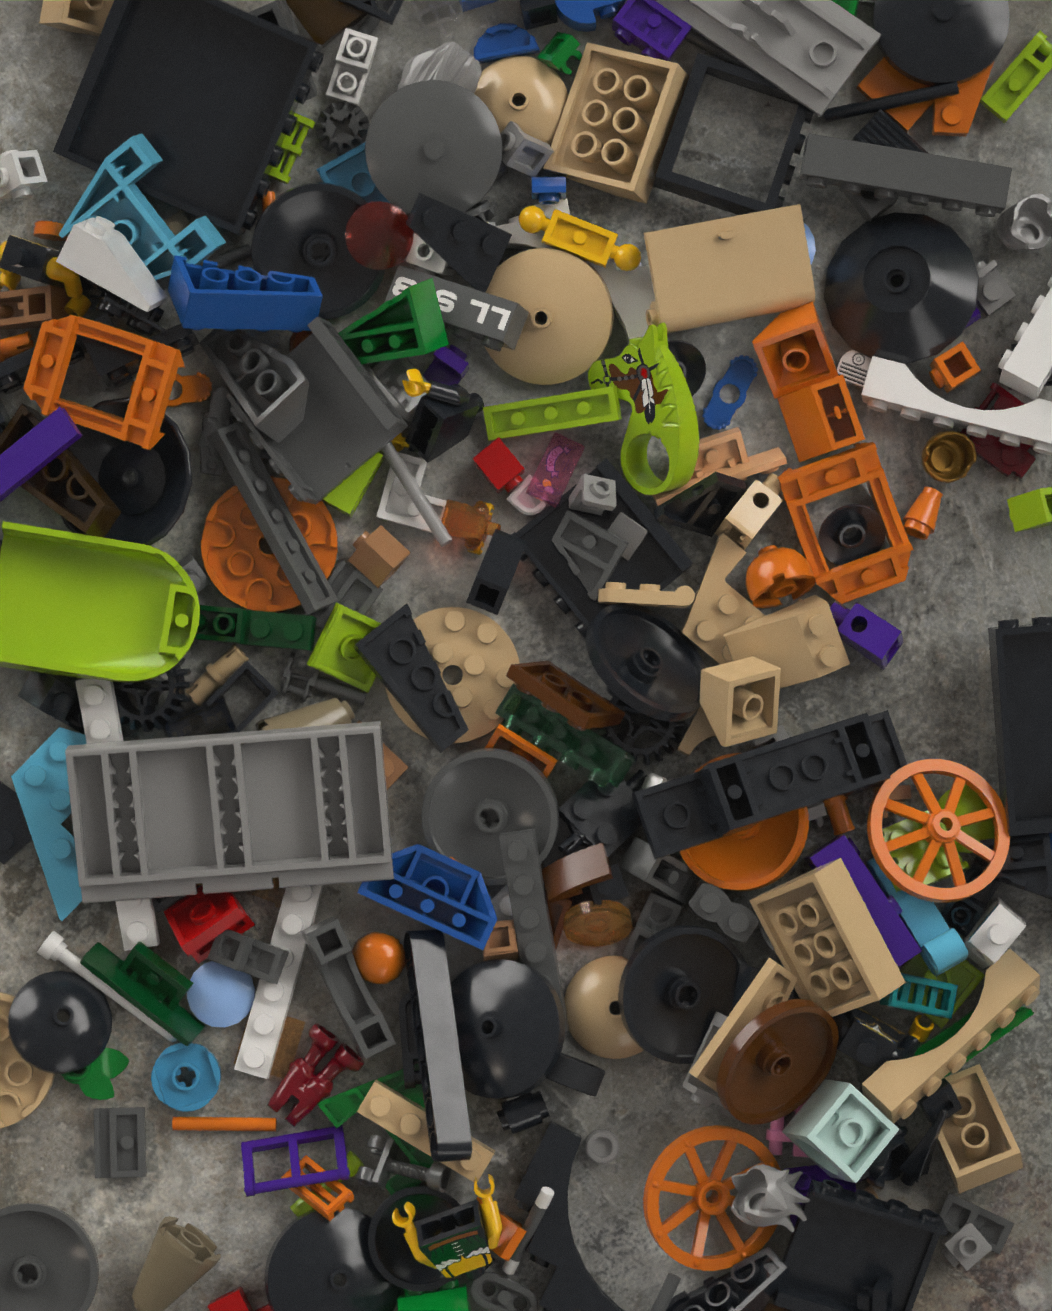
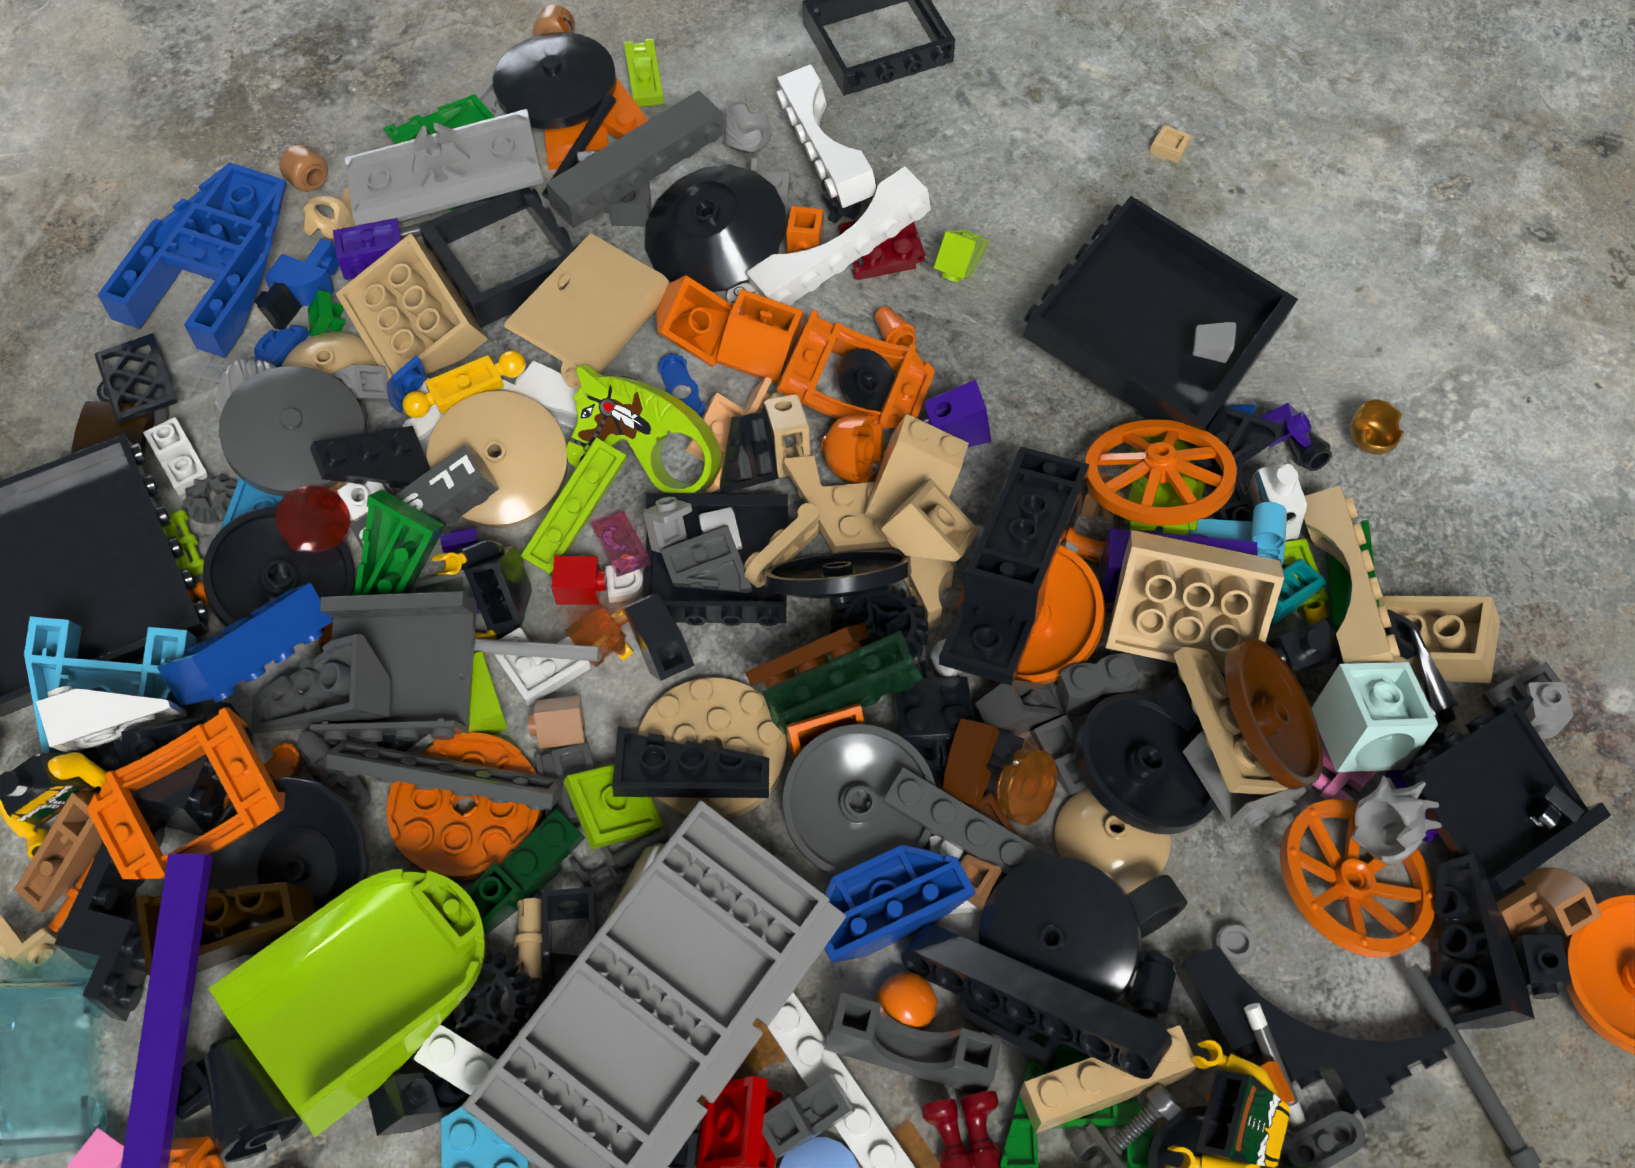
camera: 50 degrees left, 25 degrees down
pearl gold hair [921,431,977,483] -> none

